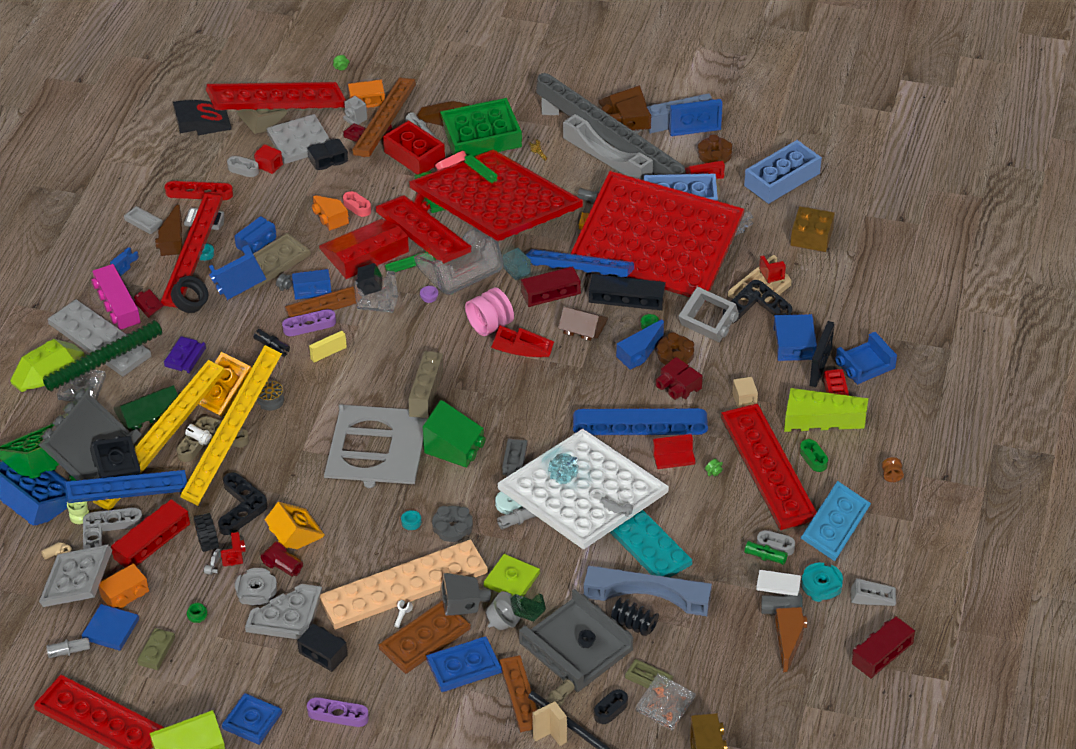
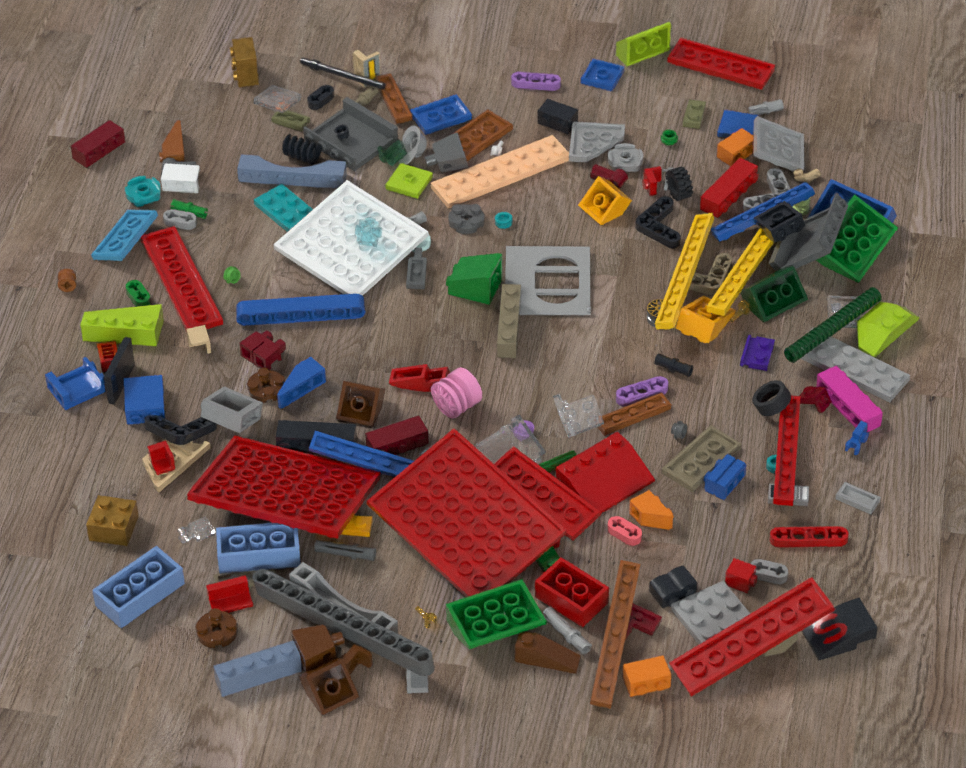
camera: 175 degrees right, 0 degrees up
reddish brown slope [155,205,182,256] -> none
white pin [185,424,212,445] -> none
blue panel [209,245,266,300] -> none
blue hinge [292,269,332,300] -> none
light yellow tile [309,331,347,362] -> none
bright green plate [333,55,349,70] -> none
light grey brick [343,96,367,125] -> none
black brick [355,263,383,295] -> none
coral beam [435,151,467,171] -> none
green axle [465,154,498,183] -> none
light grey piece [601,497,633,517] -> none
green tile [641,314,660,329] -> none
red panel [652,434,696,469] -> none
blue plate [669,99,723,136] -> none
light grey slope [851,578,896,606] -> none

